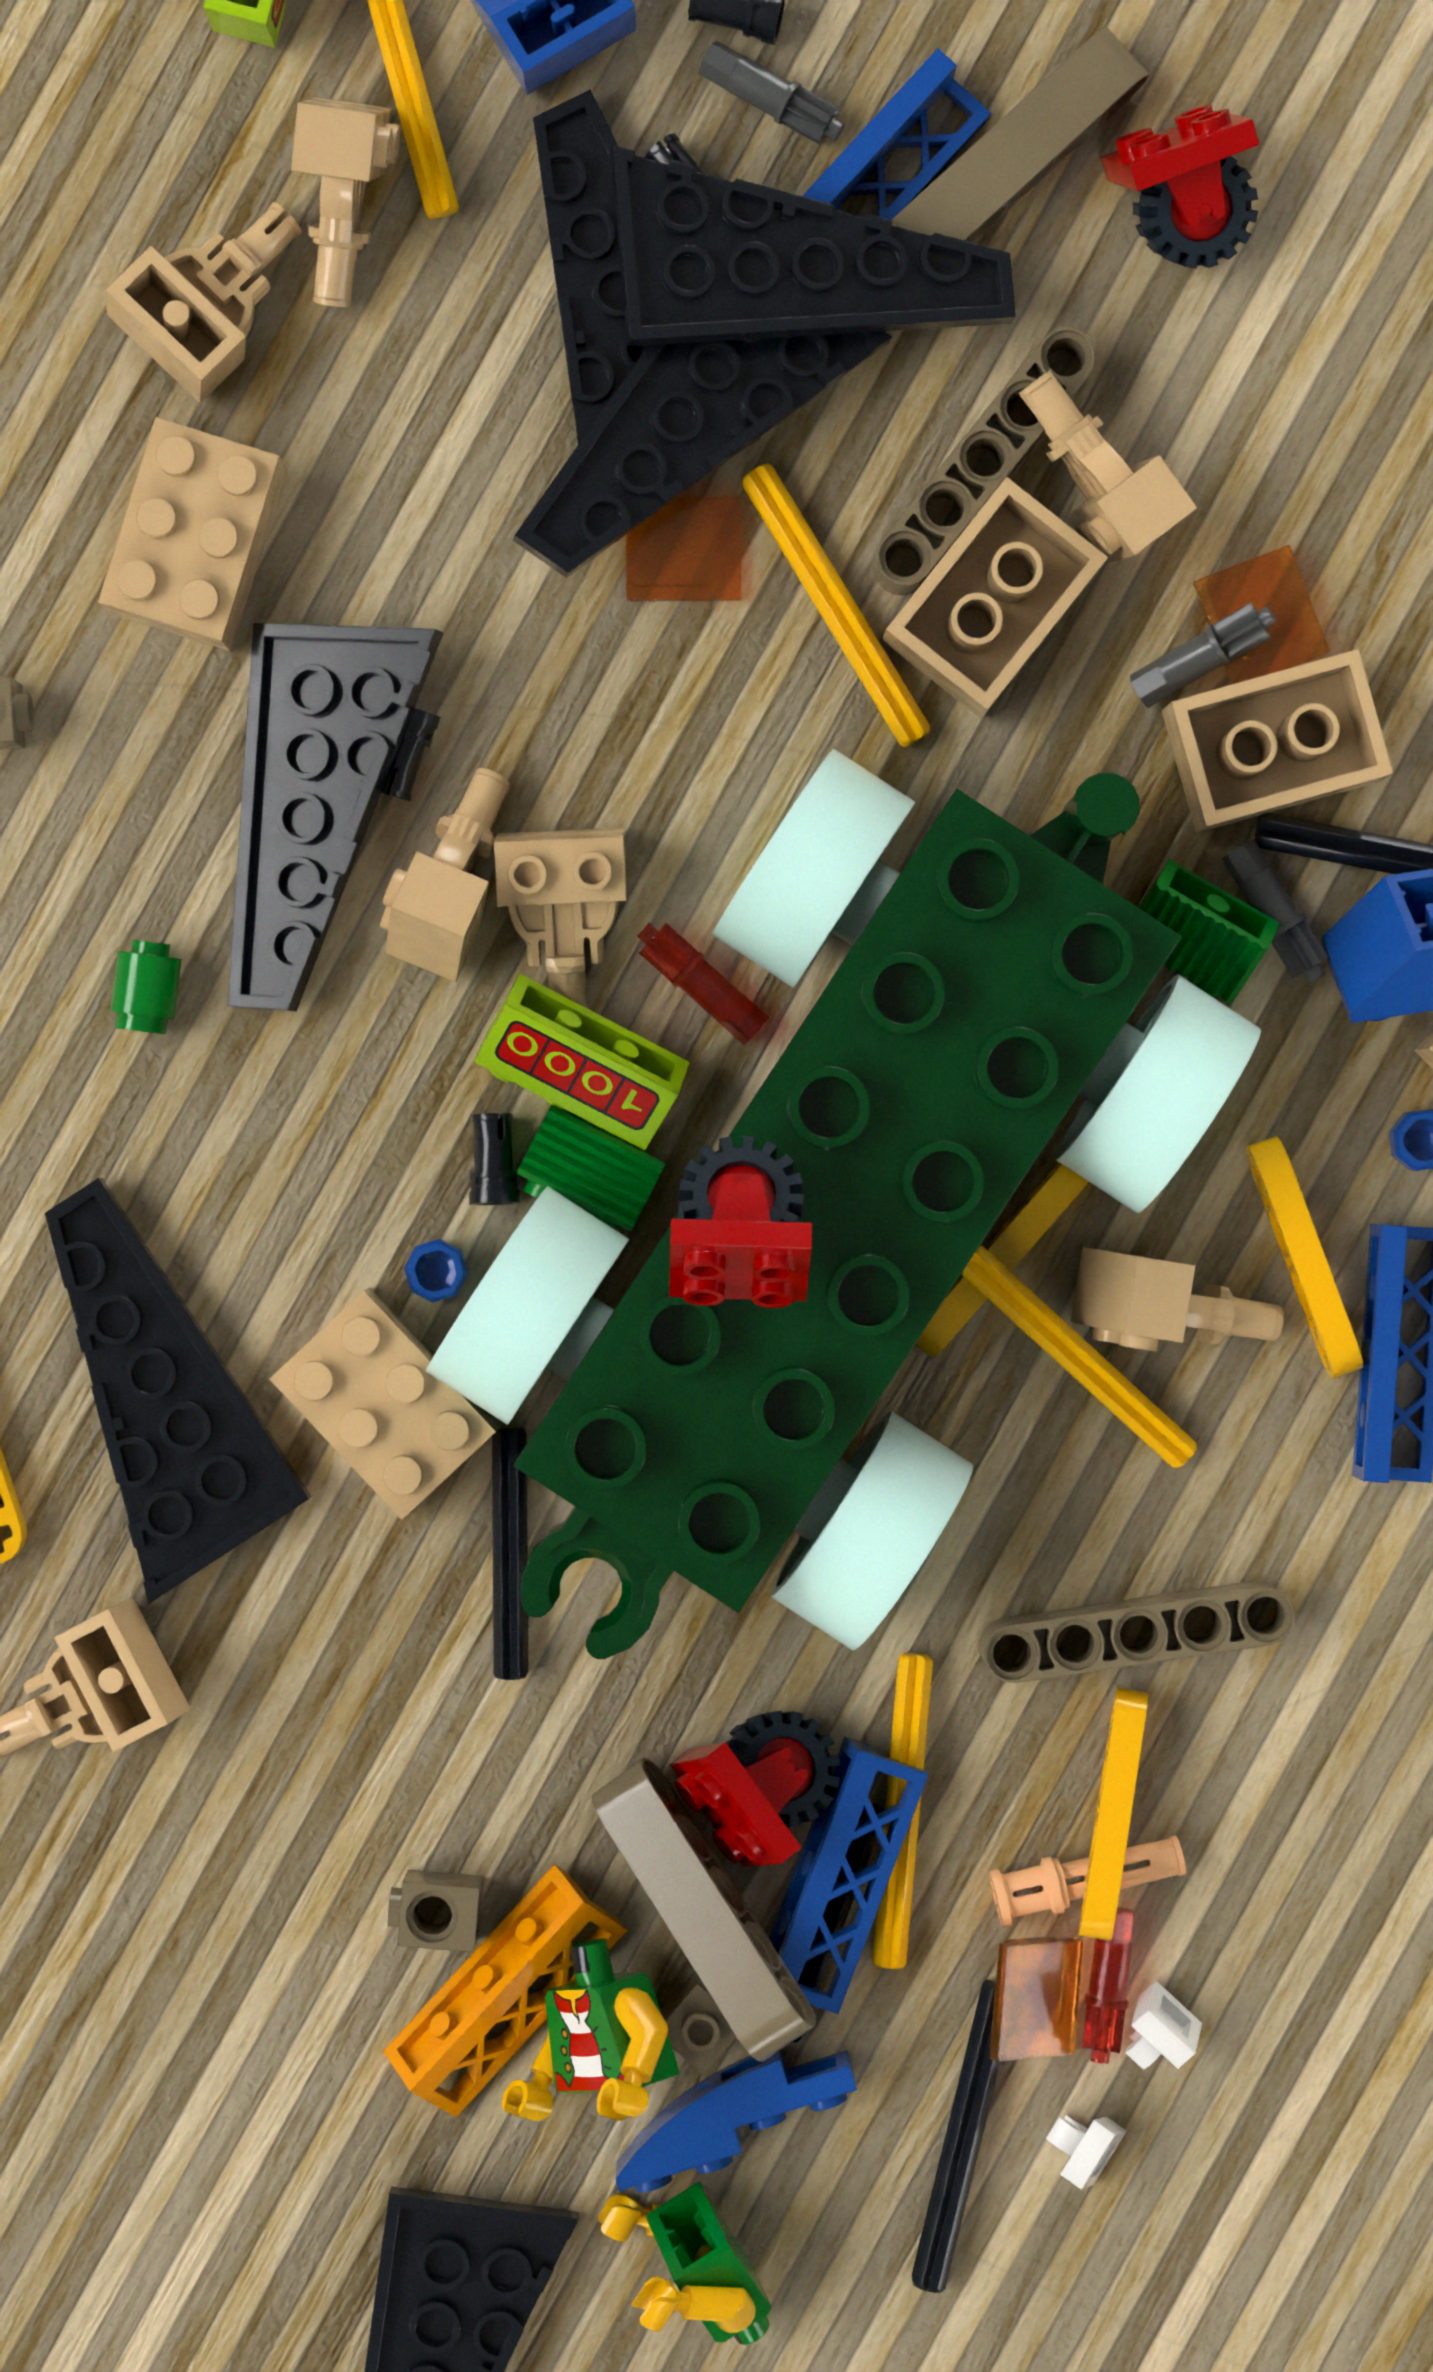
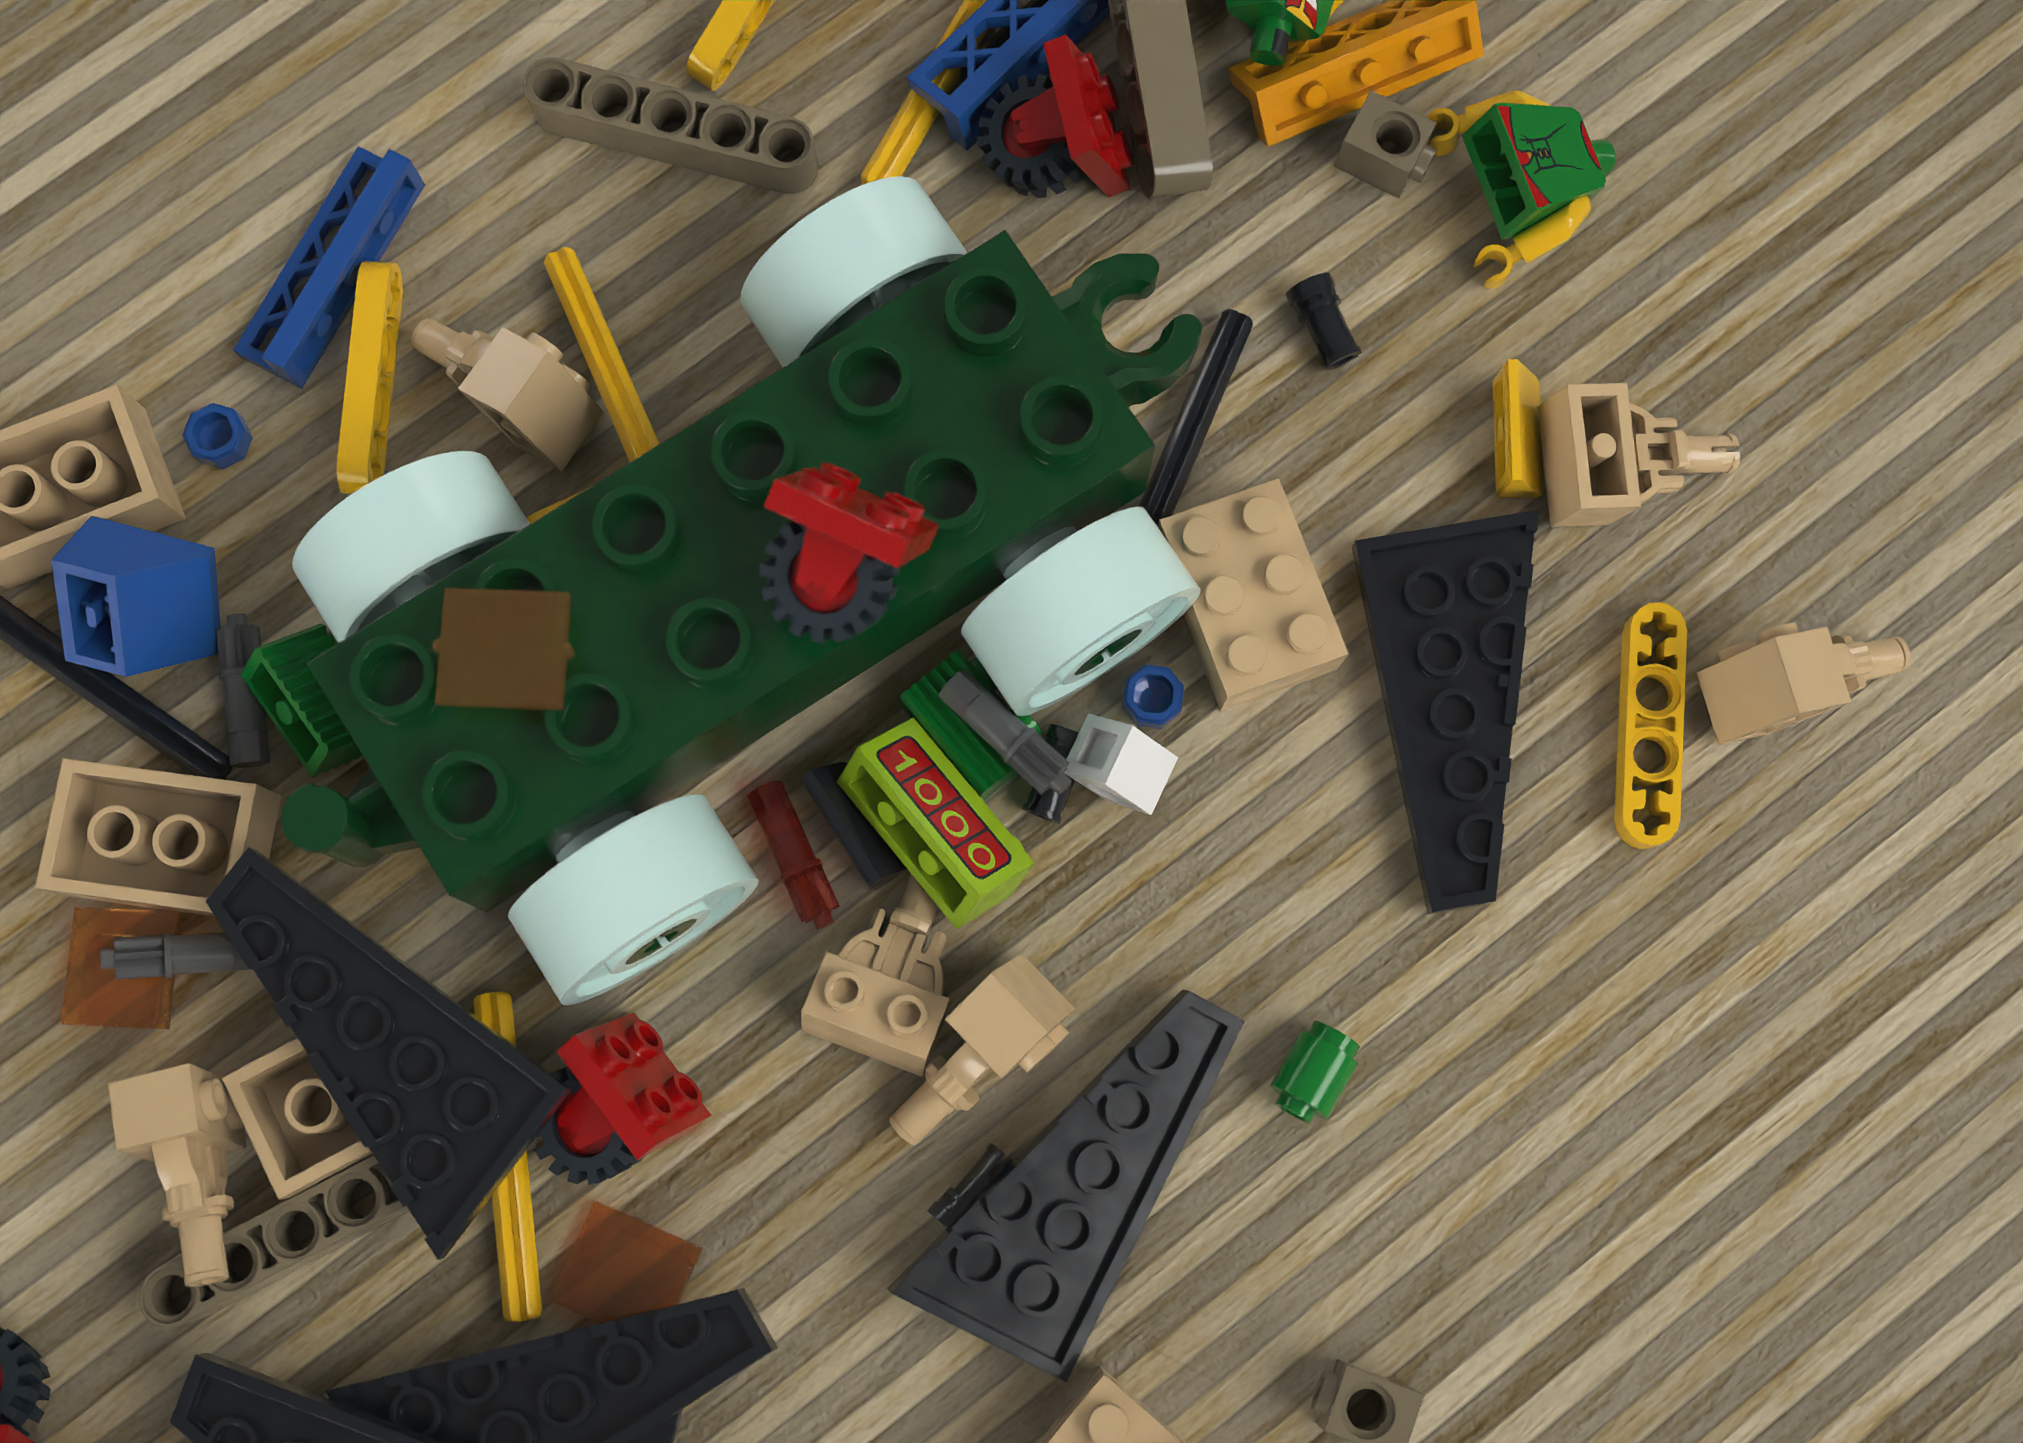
camera: 155 degrees left, 10 degrees down
none -> black wing [205,847,572,1260]
none -> clear orange piece [433,588,574,710]
none -> red plate [534,1012,712,1185]
none -> black slope [802,762,908,891]
none -> dark grey piece [938,670,1072,795]
none -> white brick [1064,713,1178,815]
none -> black pin [1285,272,1362,370]
none -> green torso [1427,90,1616,289]
none -> yellow slope [1492,359,1544,498]

